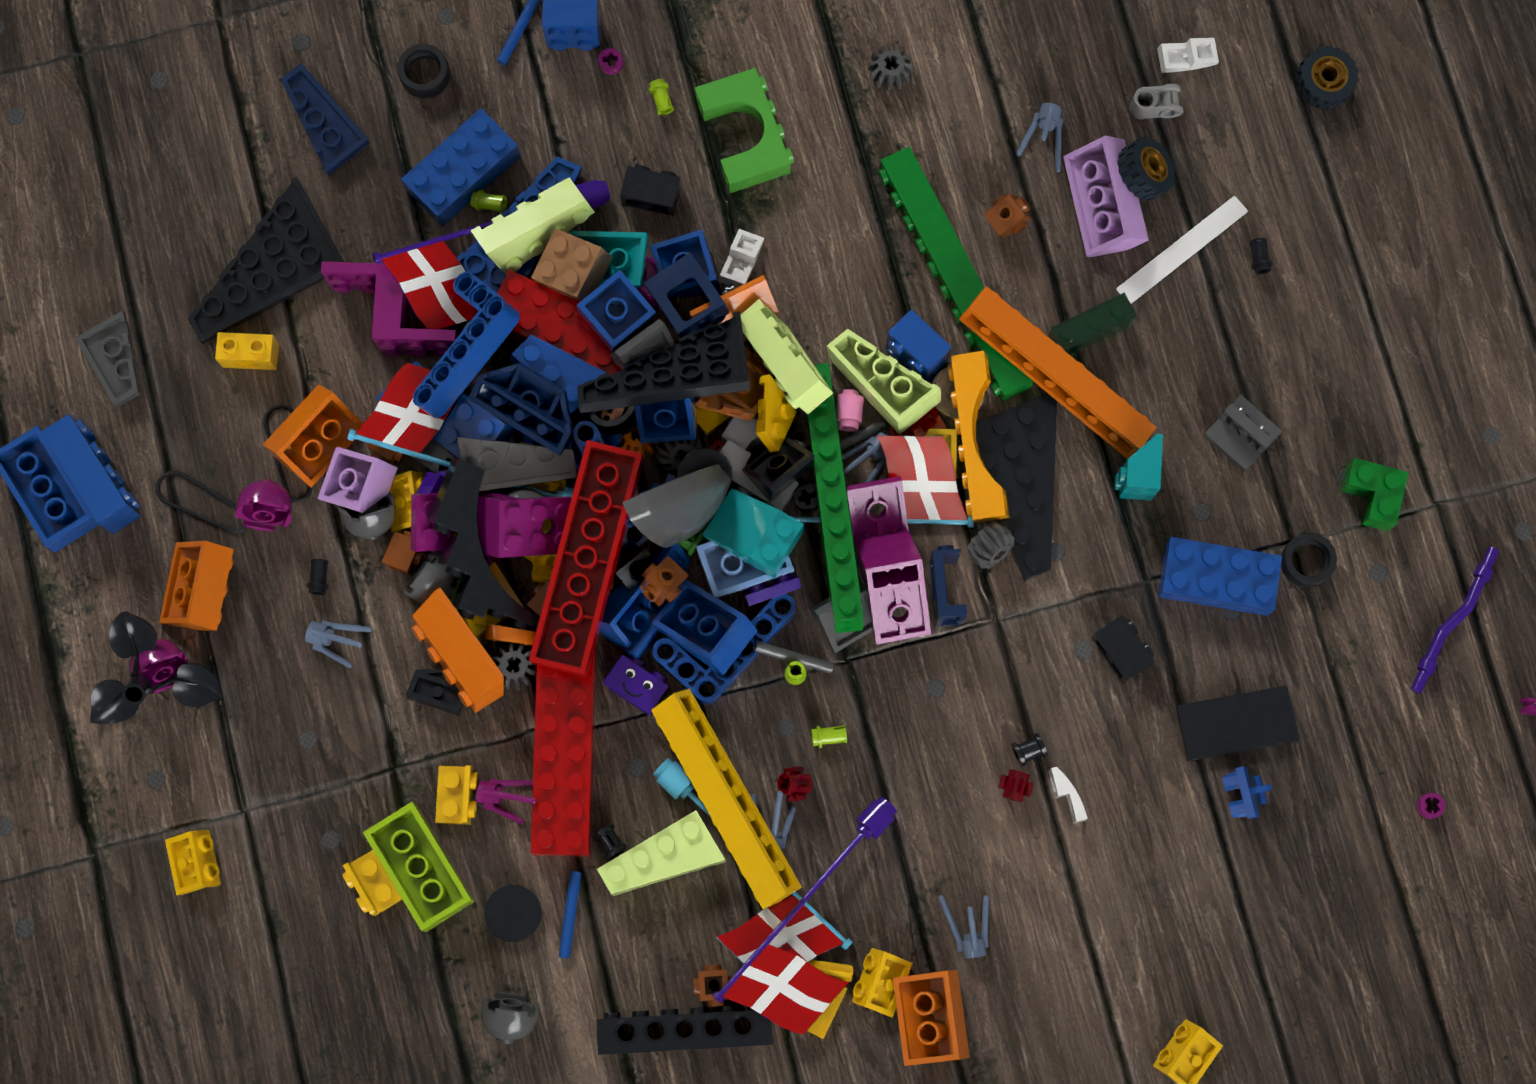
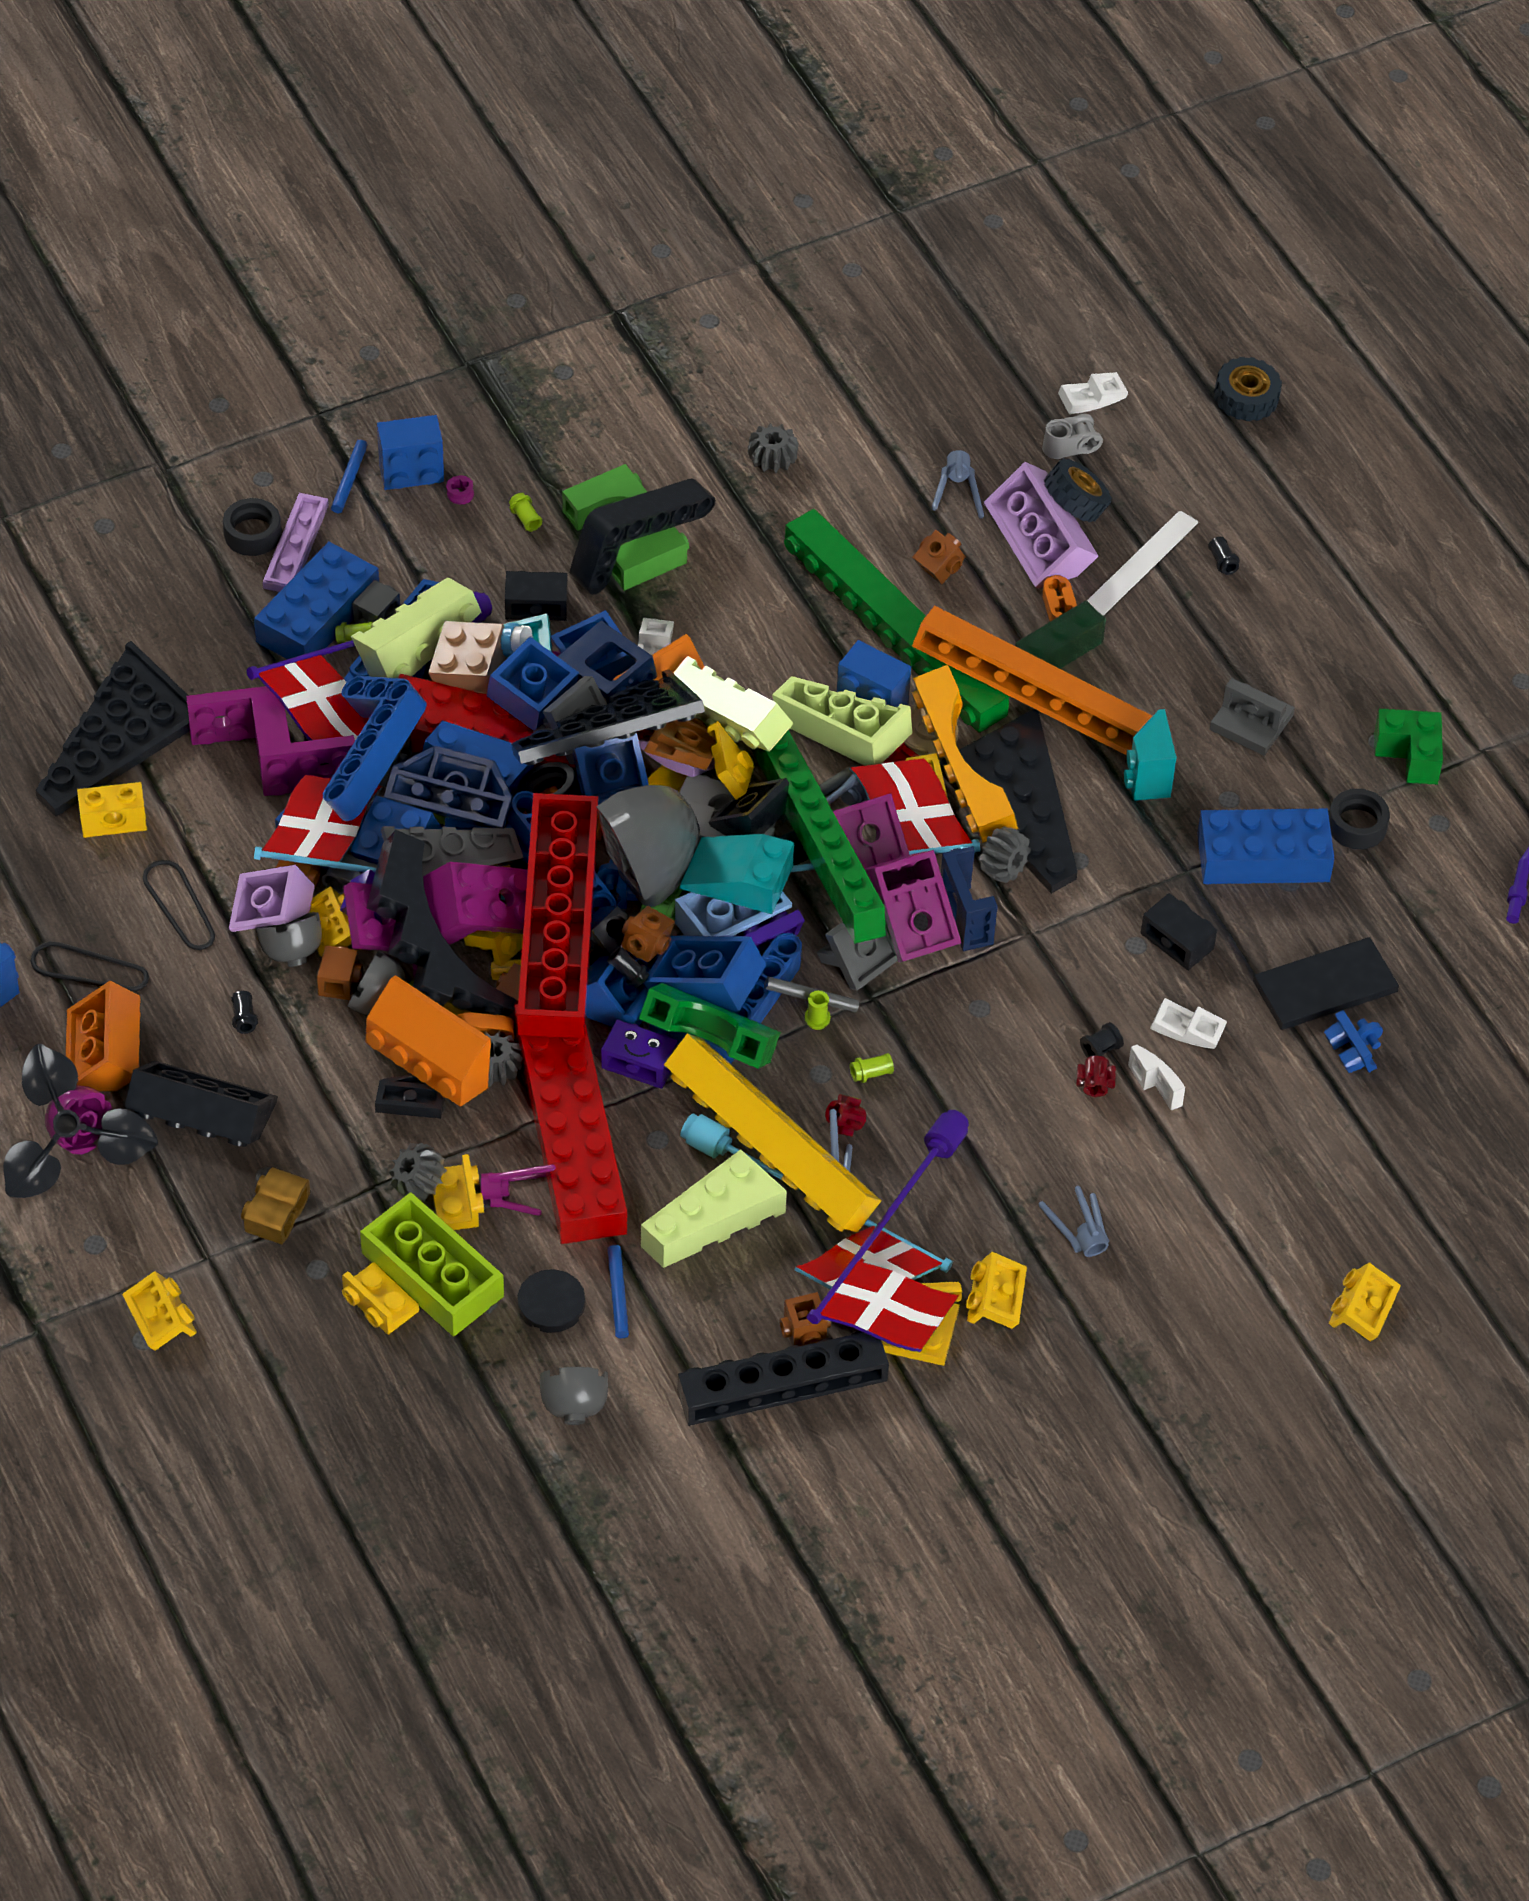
camera: 15 degrees left, 25 degrees down
magenta cylinder [236,479,292,531] -> none
orange slope [262,384,363,488] -> none
dark blue wing [280,63,370,176] -> none
sand blue plant [305,620,372,668] -> none
black bush [591,823,628,861] -> none
bright pink brick [835,389,864,432] -> none
orange slope [893,970,970,1066] -> none
none -> black slope [125,1060,278,1147]
none -> pearl gold brick [241,1167,310,1245]
none -> lavender tile [263,493,329,592]
none -> dark grey brick [352,580,400,624]
none -> dark grey gear [389,1143,447,1201]
none -> piece [501,623,533,657]
none -> black beam [569,478,716,595]
none -> black pin [607,946,649,988]
none -> green arch [639,983,781,1069]
none -> orange beam [1043,575,1078,629]
none -> white slope [1150,998,1227,1049]

